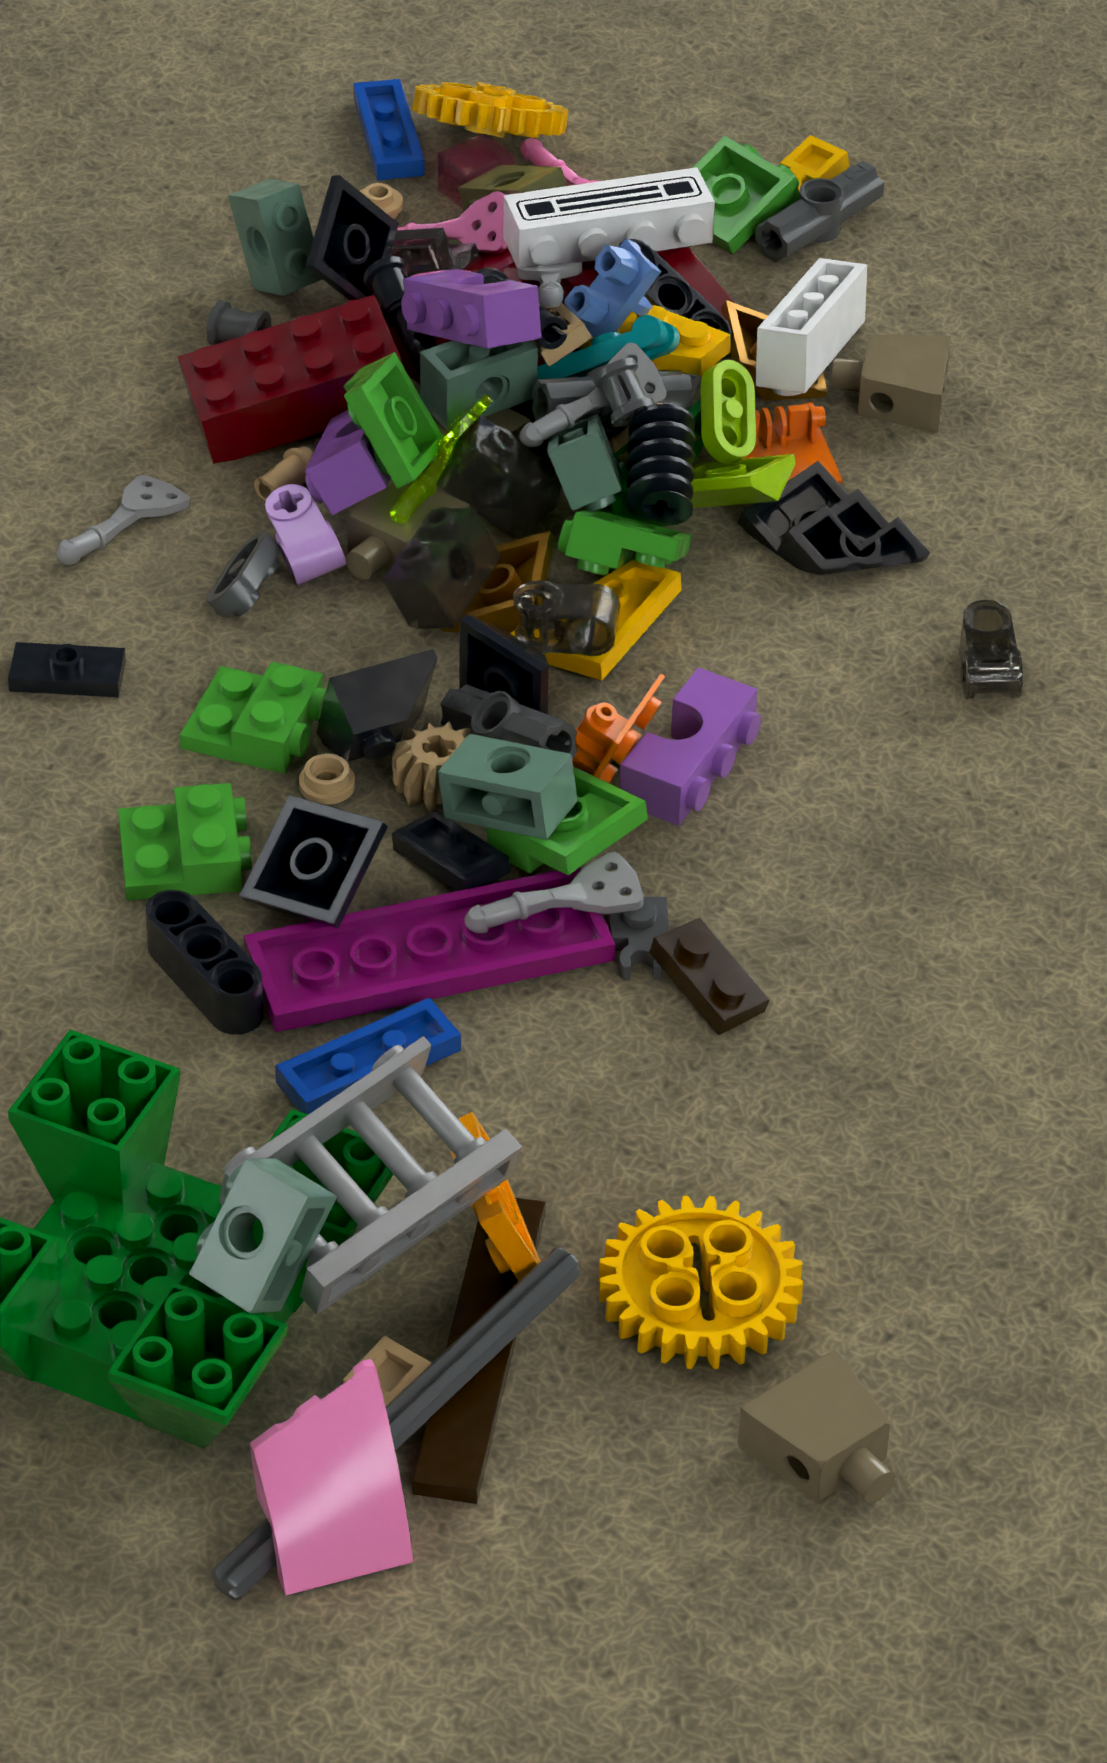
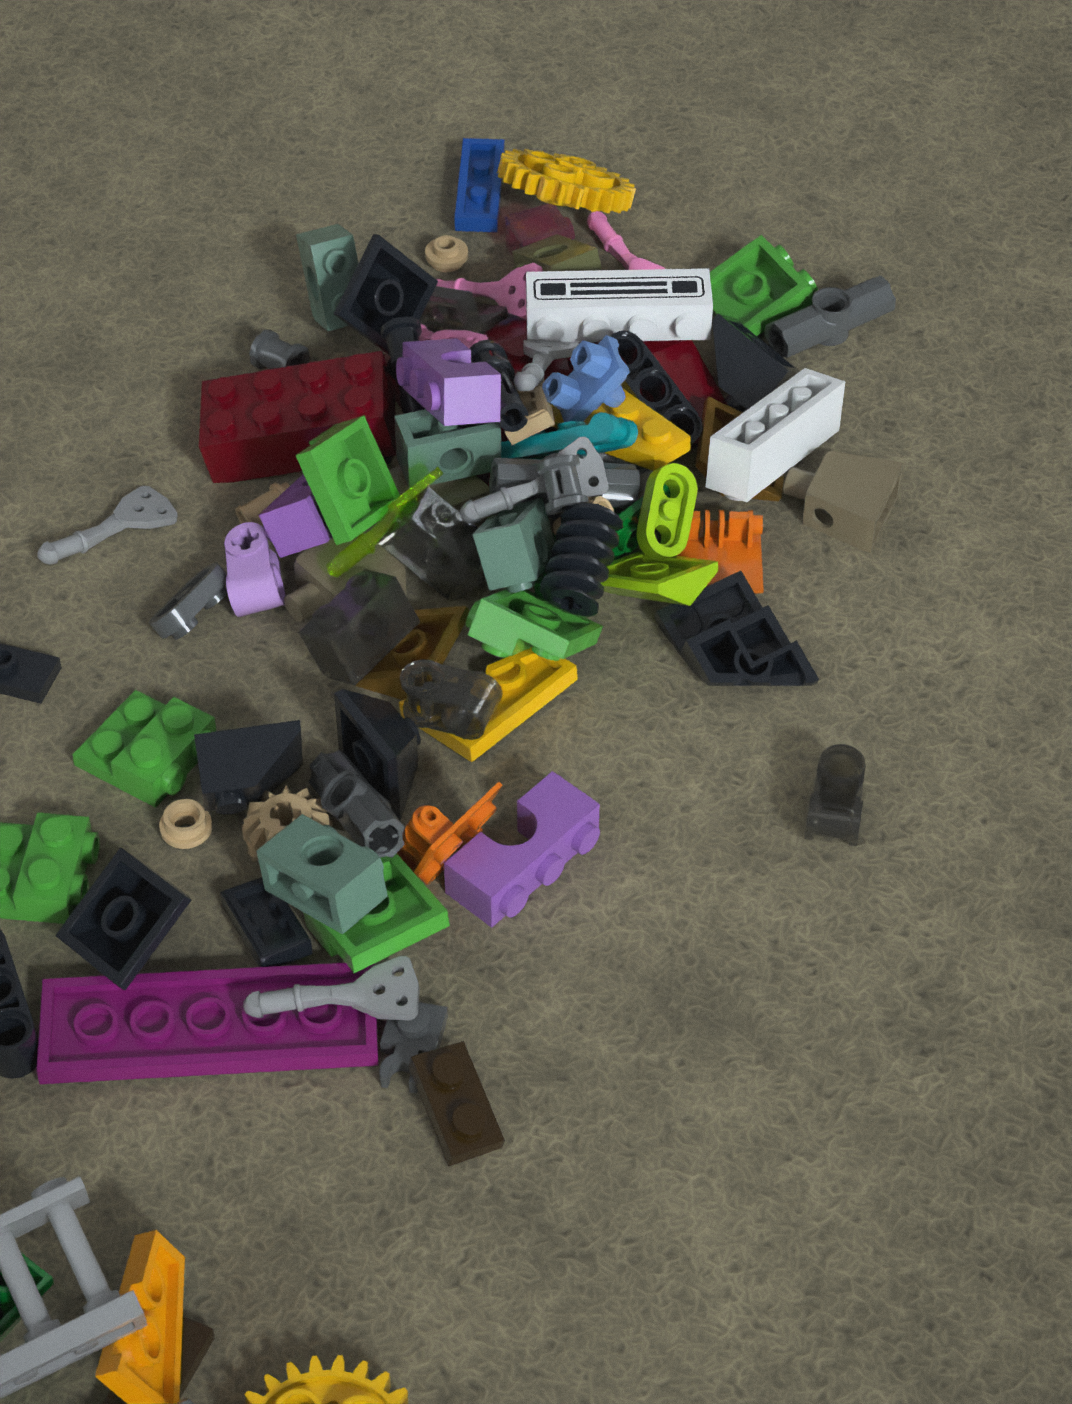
camera: 15 degrees right, 5 degrees up
blue plate [275,998,461,1114] -> none
yellow plate [780,135,849,191] -> none
none -> black slope [712,314,800,413]

